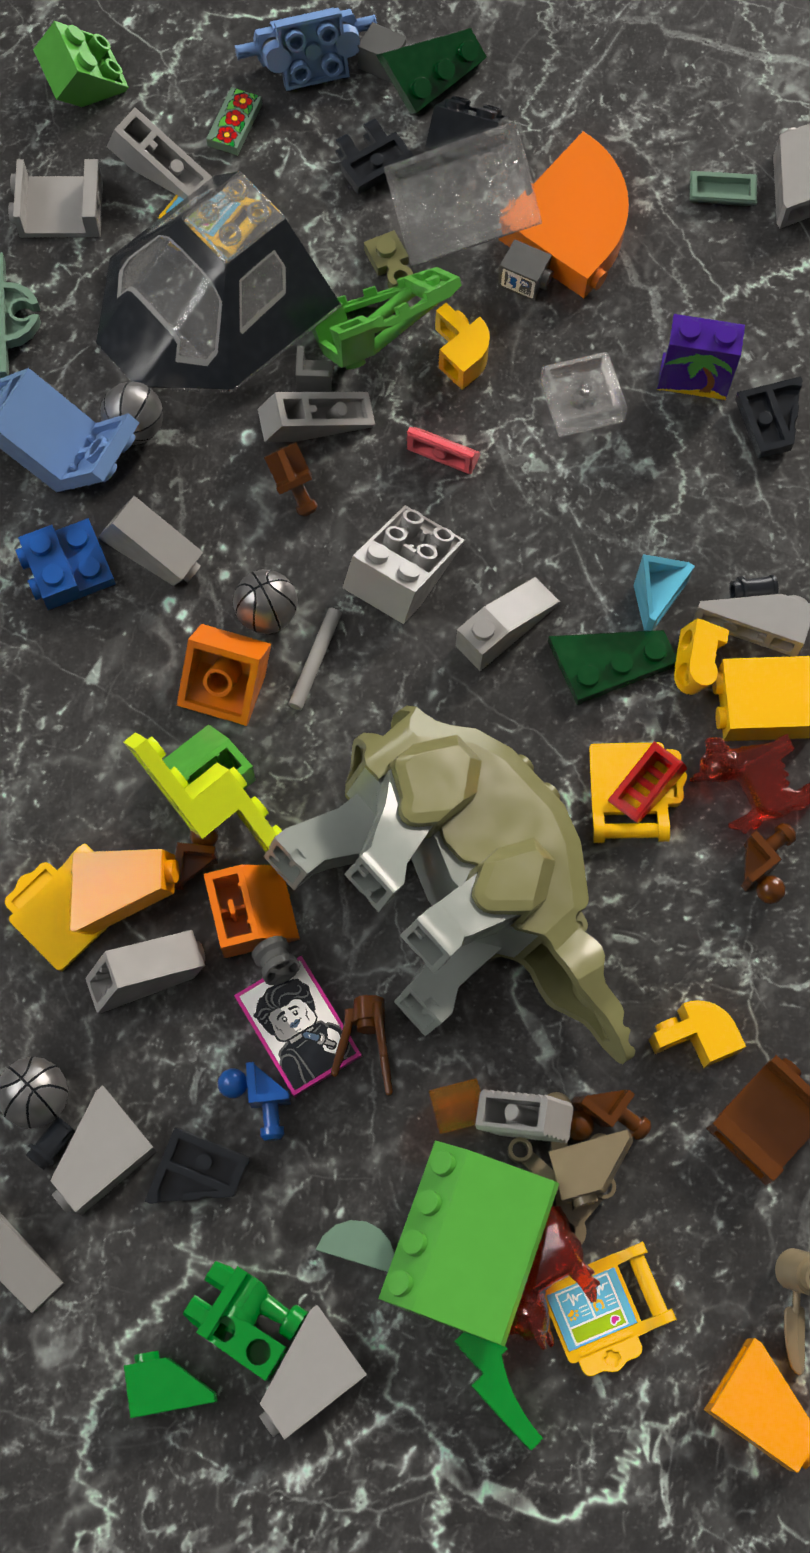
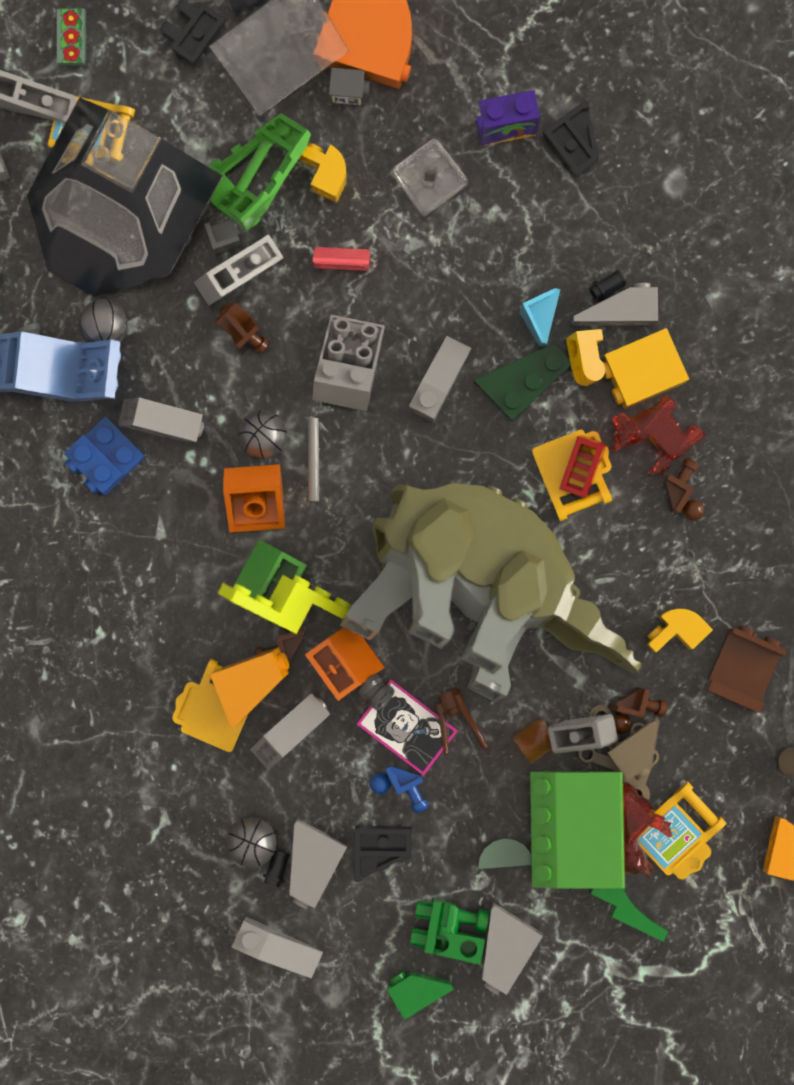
camera: 15 degrees left, 15 degrees up
olive plate [364,230,413,288] -> none

